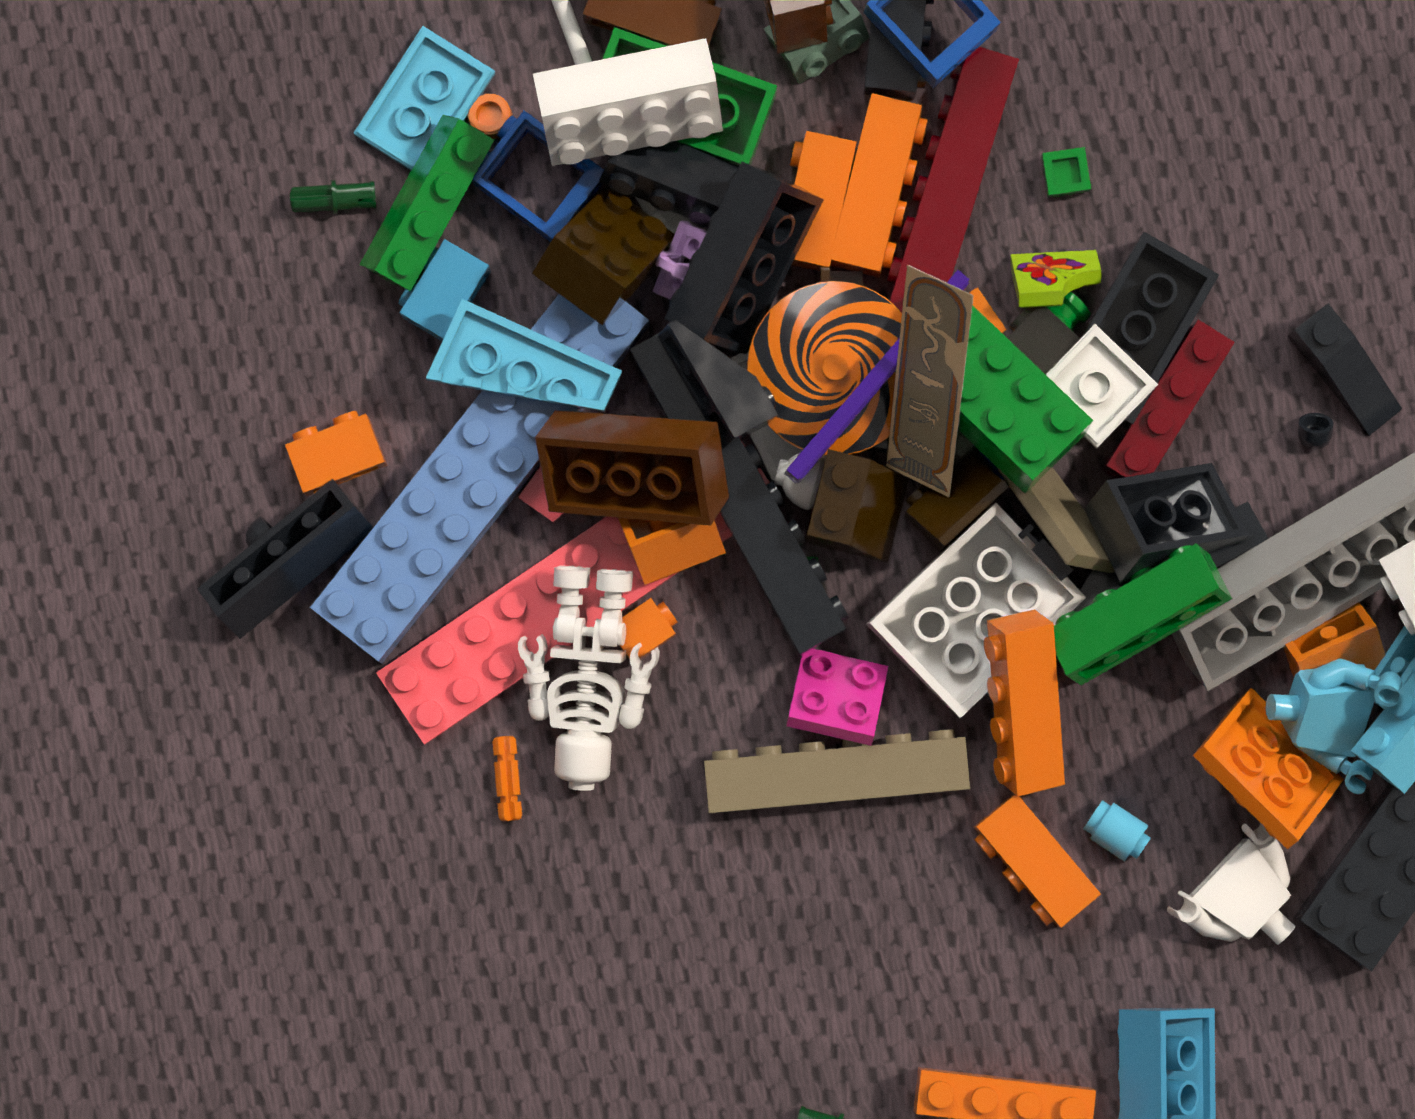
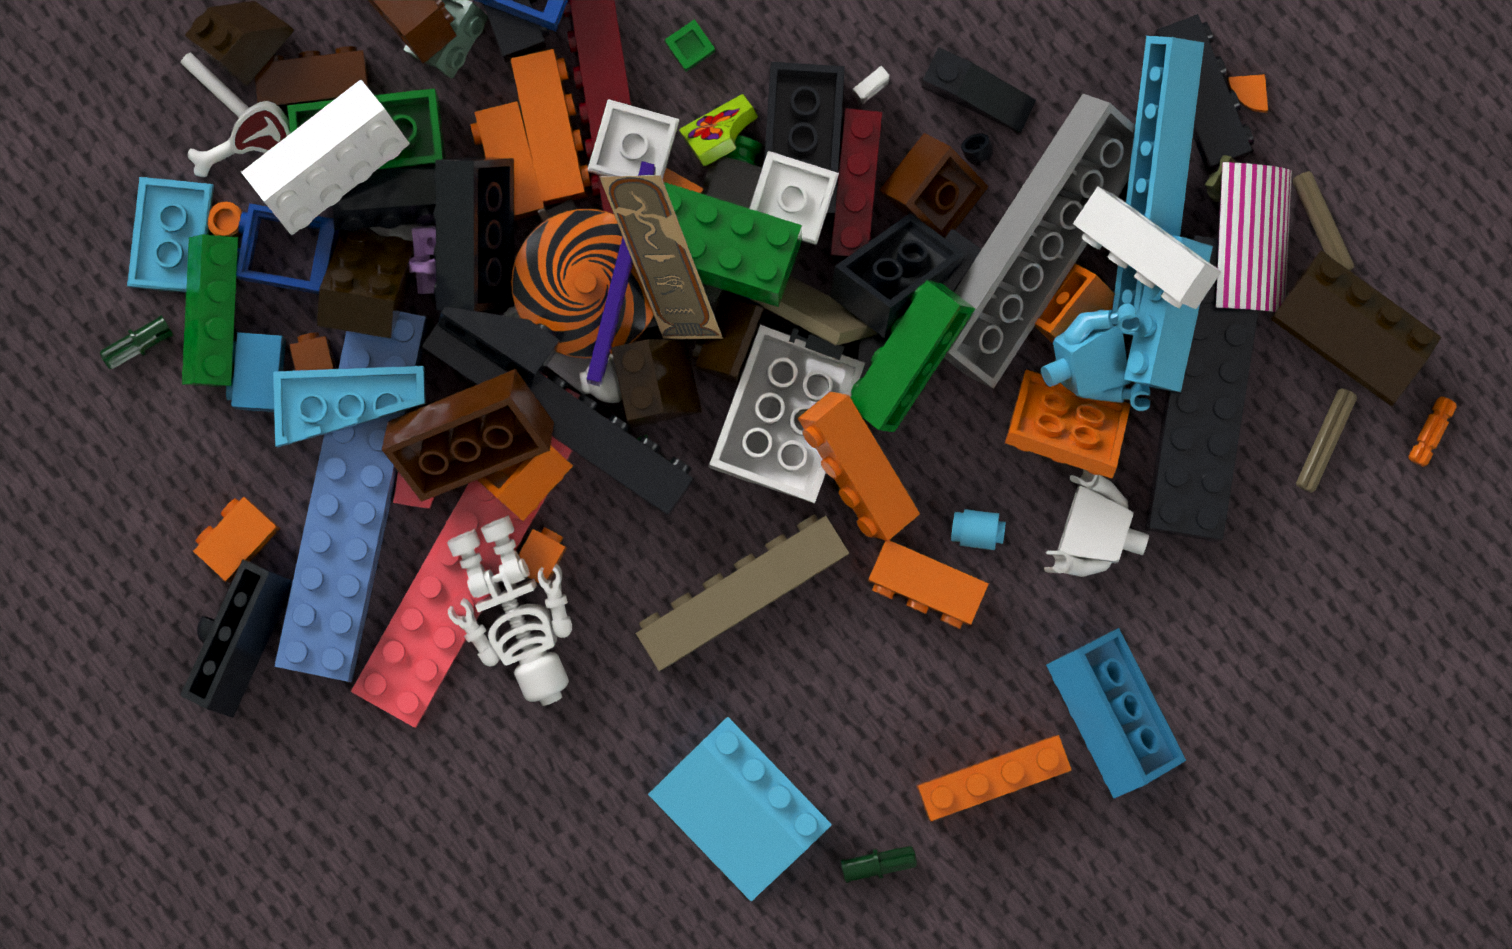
camera: 25 degrees left, 0 degrees up
orange axle [492,736,522,821] -> none
dark pink plate [786,649,888,746] -> none
none -> white piece [188,101,290,177]
none -> dark orange brick [290,332,336,371]
none -> white tile [588,99,679,180]
none -> medium azure slope [648,717,832,901]
none -> white tile [852,66,890,105]
none -> reddish brown slope [879,133,989,238]

